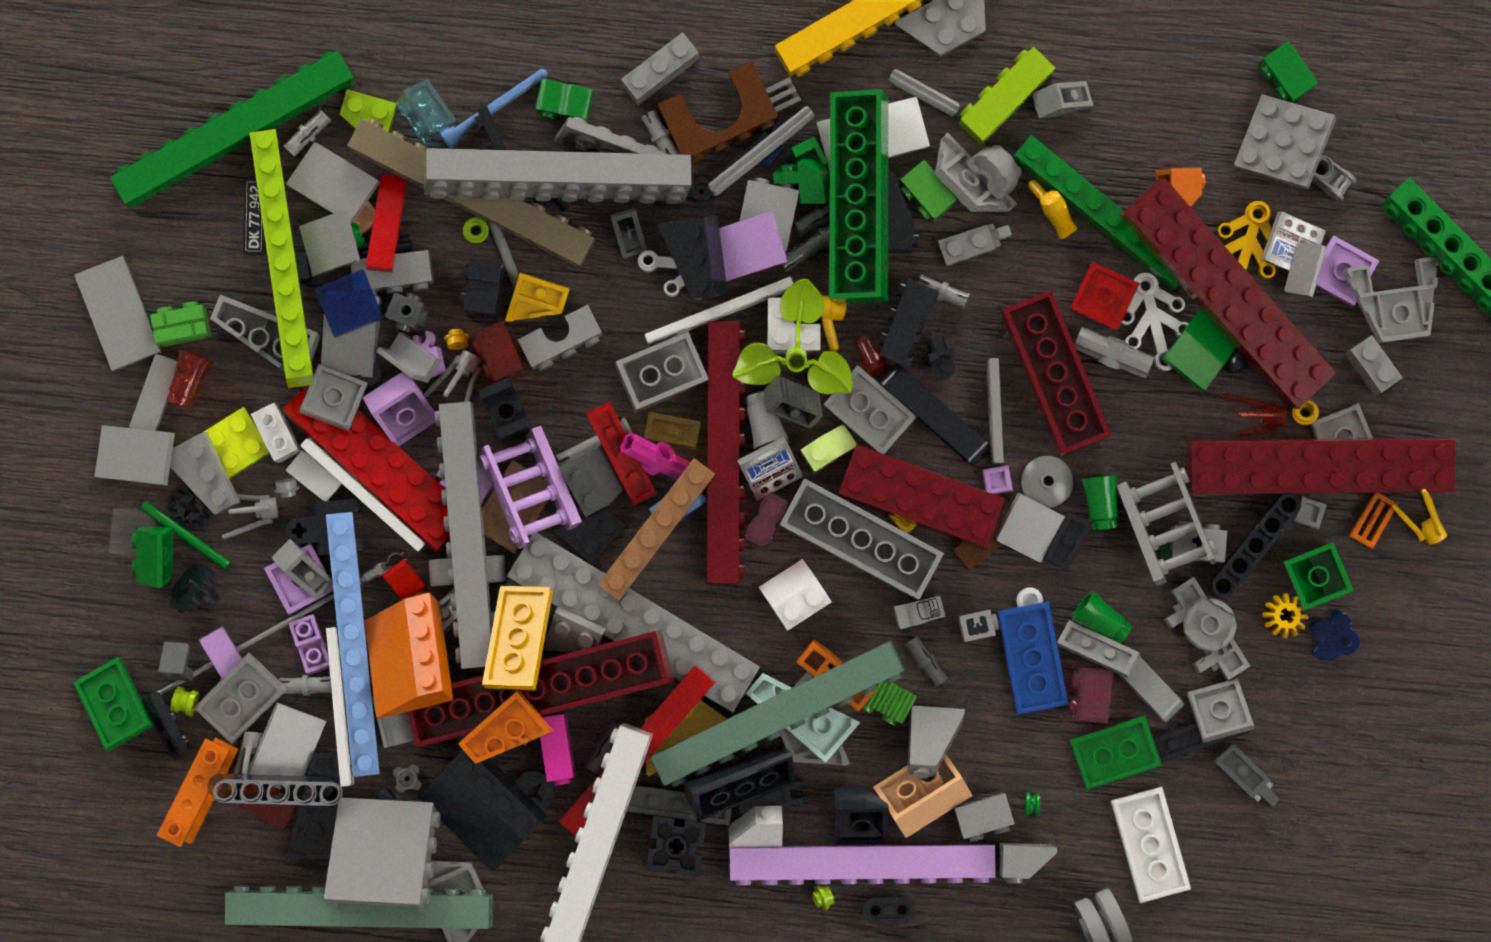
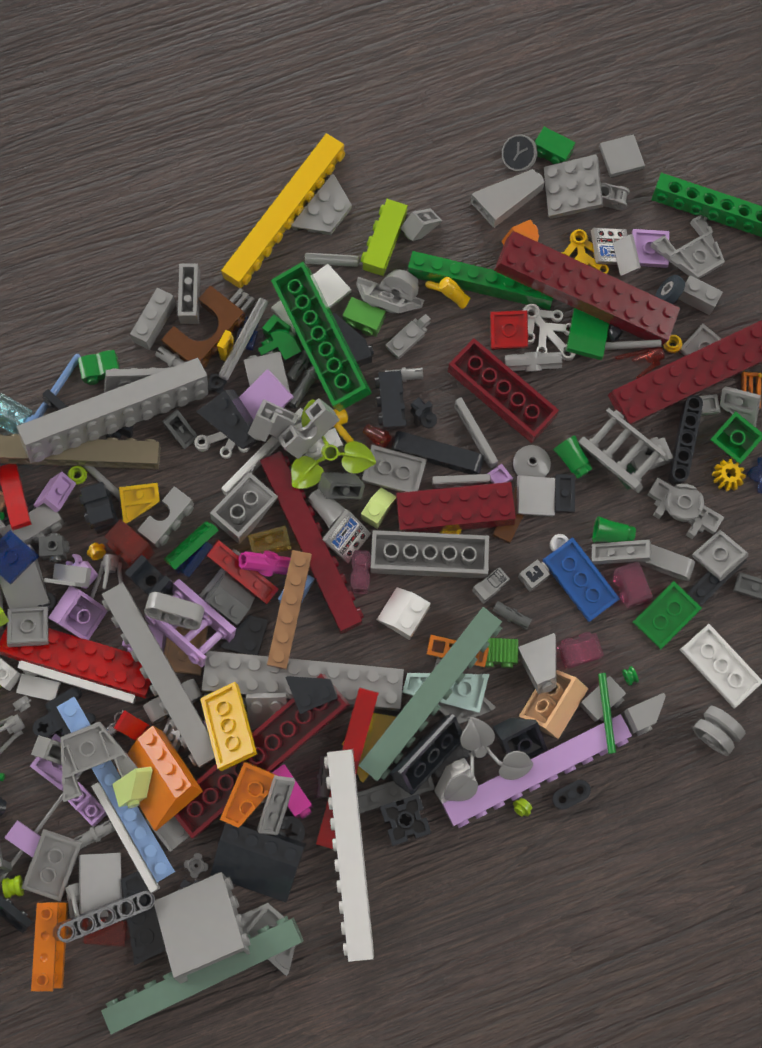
camera: 25 degrees left, 10 degrees down
none -> lavender panel [34,472,76,512]
none -> light grey wing [61,722,138,802]
none -> yellowish green slope [112,767,153,808]
none -> light grey beam [144,592,204,630]
none -> green tile [164,521,219,569]
none -> clear blue tile [175,542,213,577]
none -> light grey brick [178,264,200,324]
none -> yellow tile [217,330,234,361]
none -> light grey brick [248,399,298,442]
none -> light grey tile [257,776,295,835]
none -> light grey arch [277,398,340,459]
none -> black wing [285,676,339,714]
none -> light grey tile [432,474,490,489]
none -> light grey plant [444,717,533,801]
none -> light grey slope [471,169,545,228]
none -> black tile [502,134,537,171]
none -> clear pink brick [558,632,604,669]
none -> green bar [598,673,616,754]
none -> light grey tile [599,134,645,177]
none -> light grey bar [605,340,661,350]
none -> black bush [655,275,685,304]
none -> light grey wing [720,386,761,427]

